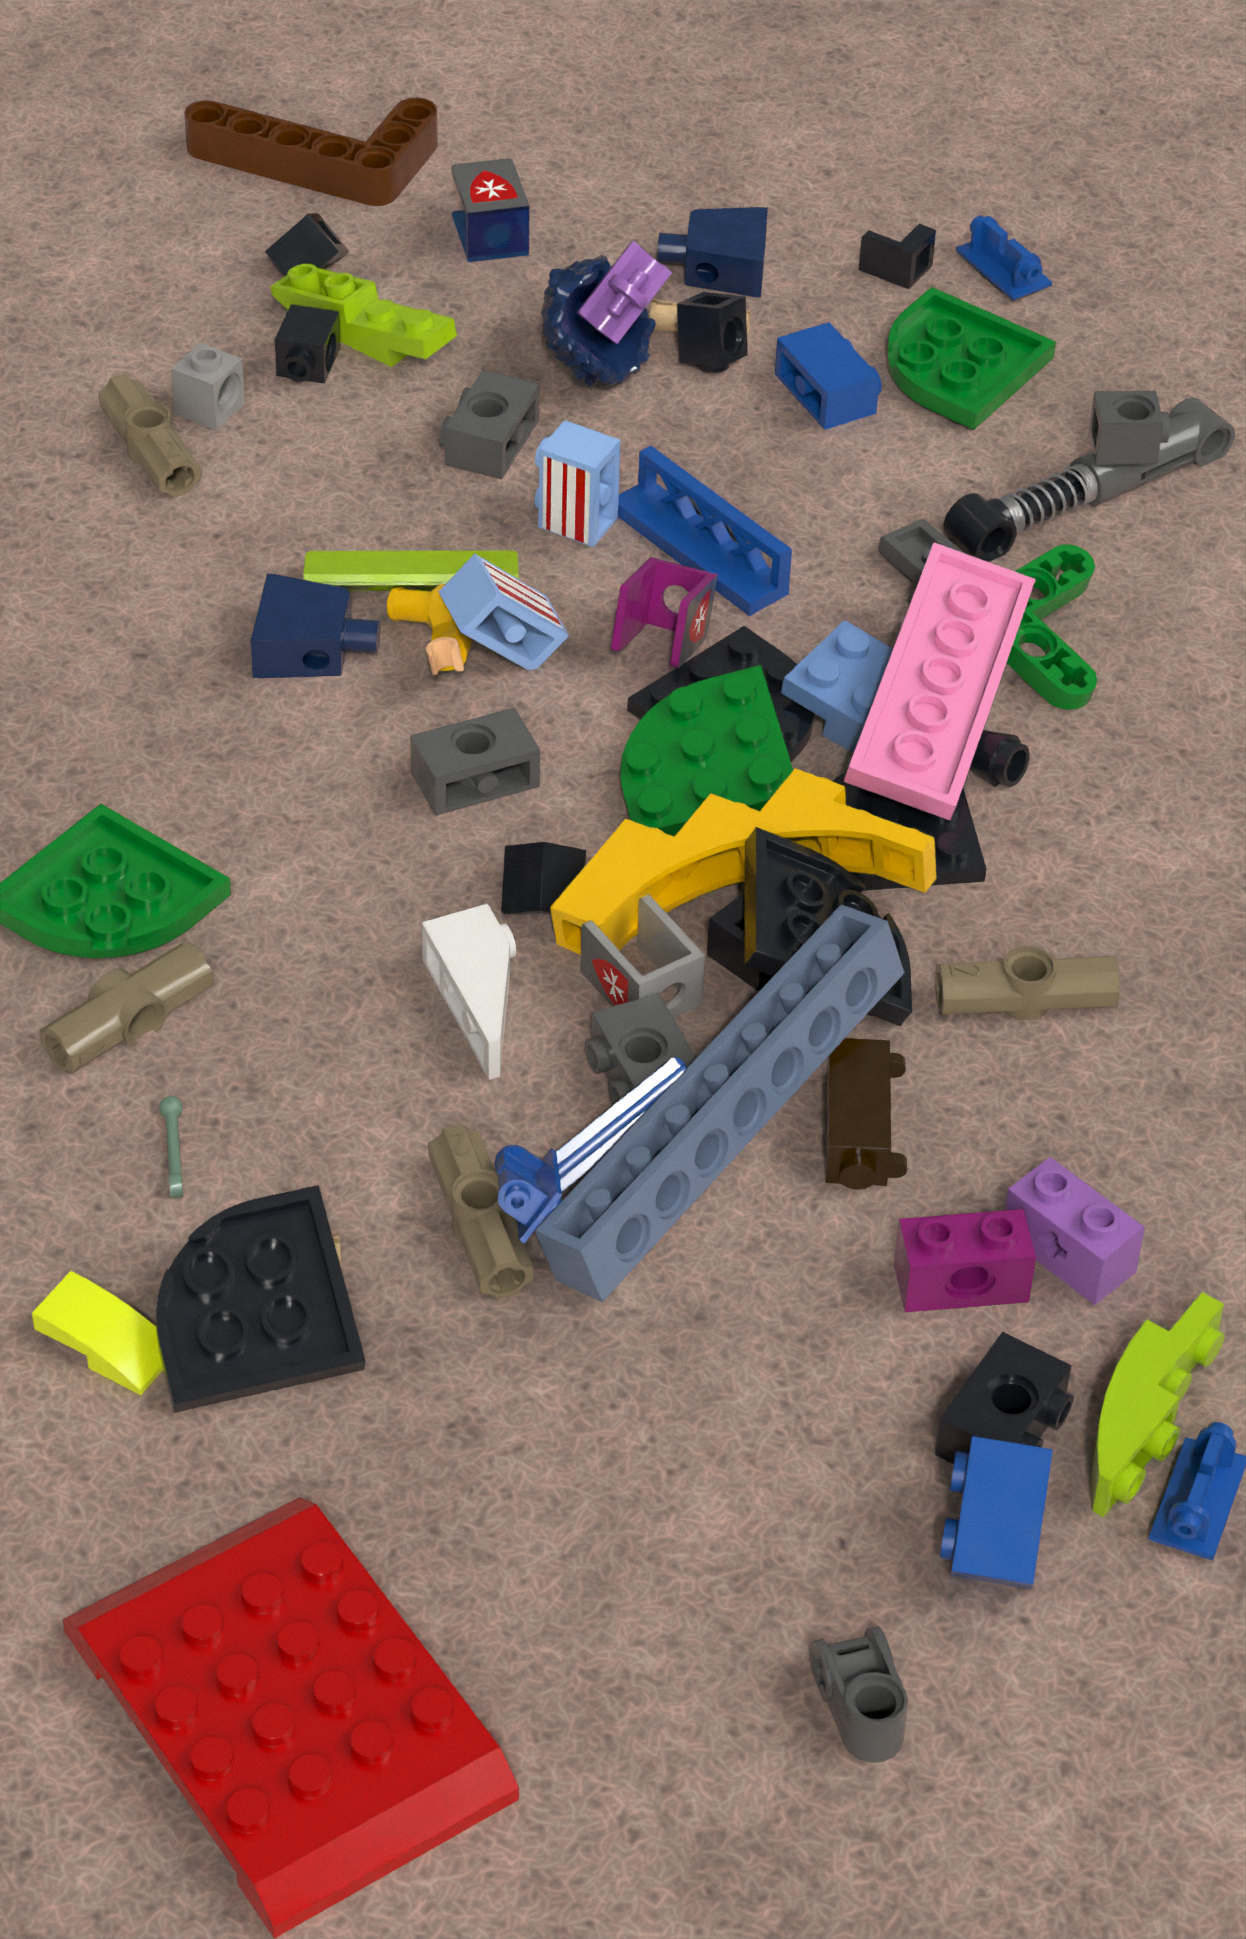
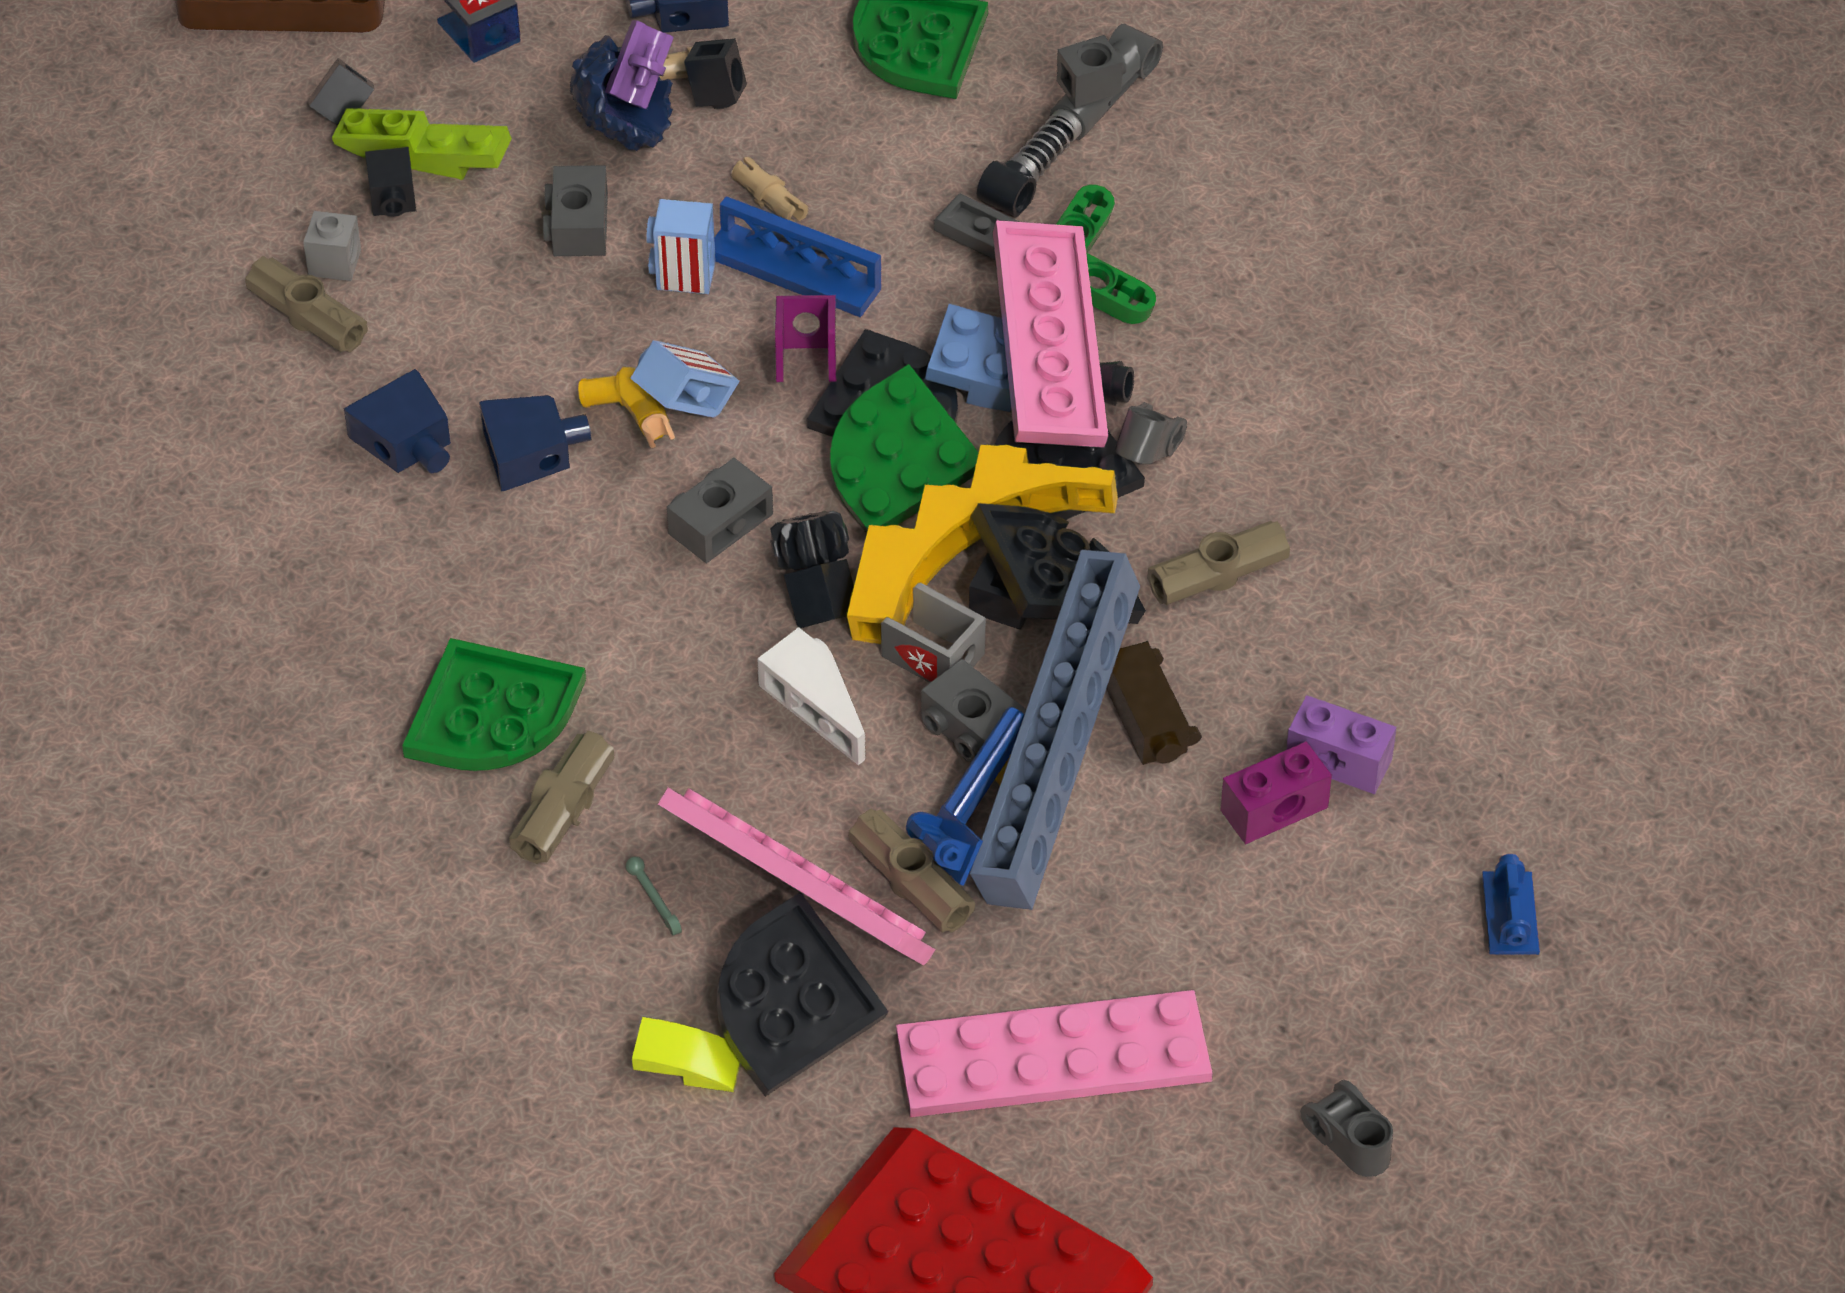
camera: 20 degrees left, 5 degrees up
lime slope [303,550,519,591] -> none
blue brick [775,322,882,430] -> none
black brick [935,1332,1074,1464] -> none
blue brick [940,1436,1053,1589] -> none
lime slope [1090,1292,1225,1517] -> none
none -> dark blue torso [344,369,451,473]
none -> bright pink plate [658,788,936,966]
none -> tan pin [731,157,808,222]
none -> black gear [770,511,849,570]
none -> bright pink plate [896,990,1212,1117]
none -> dark grey piece [1115,402,1187,464]

